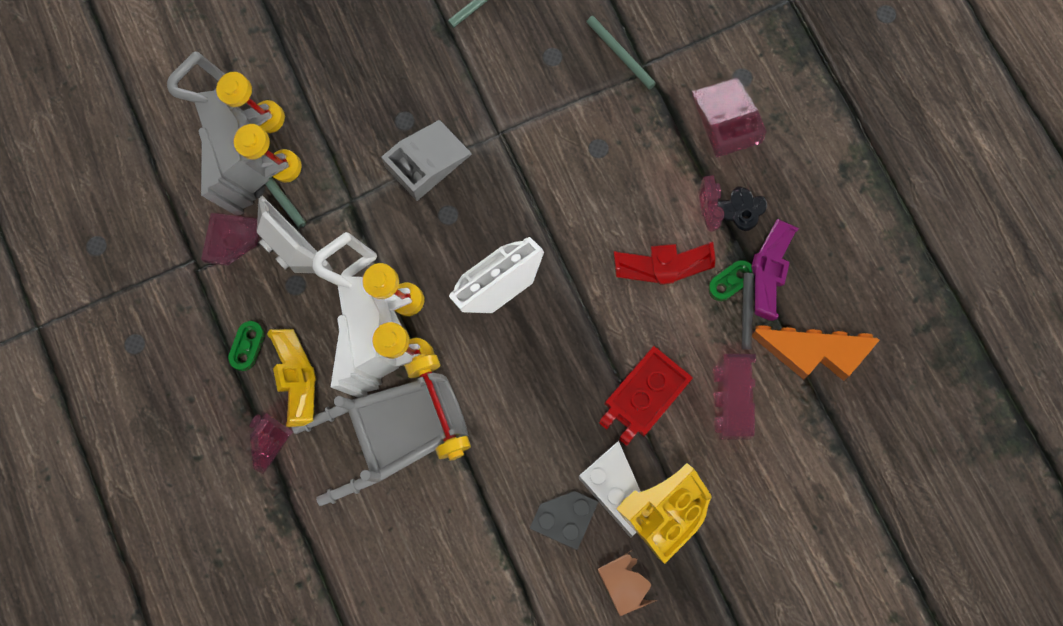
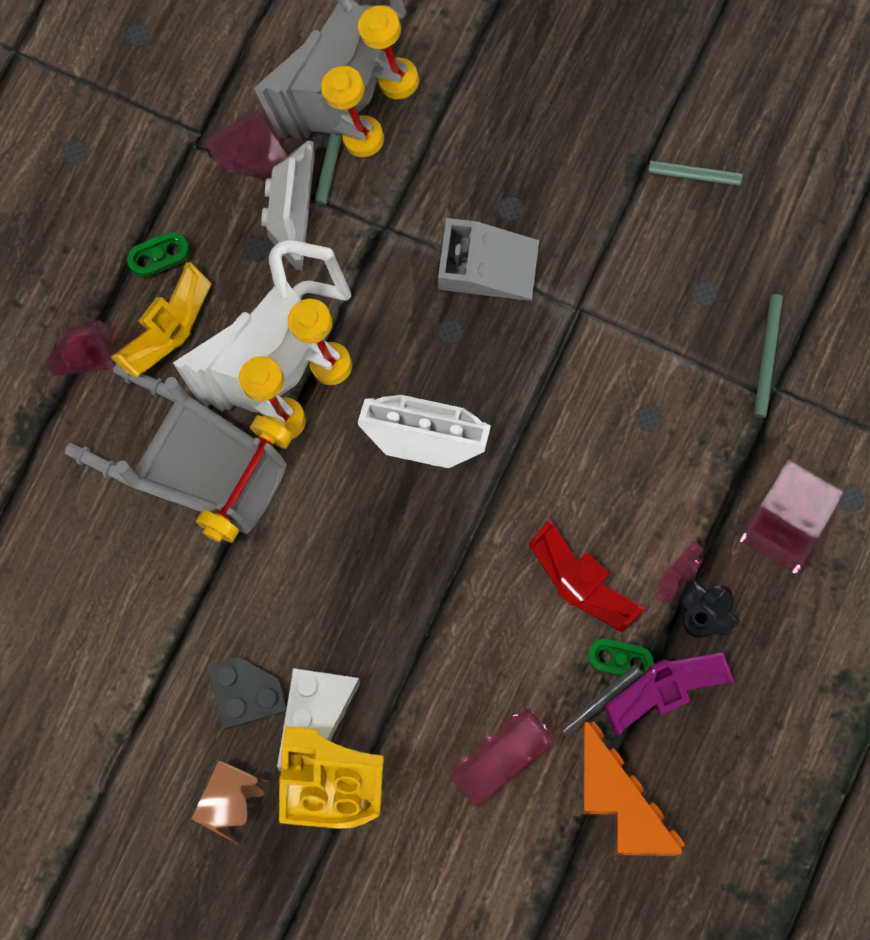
camera: 45 degrees right, 0 degrees up
red tile [599,346,693,446] -> none

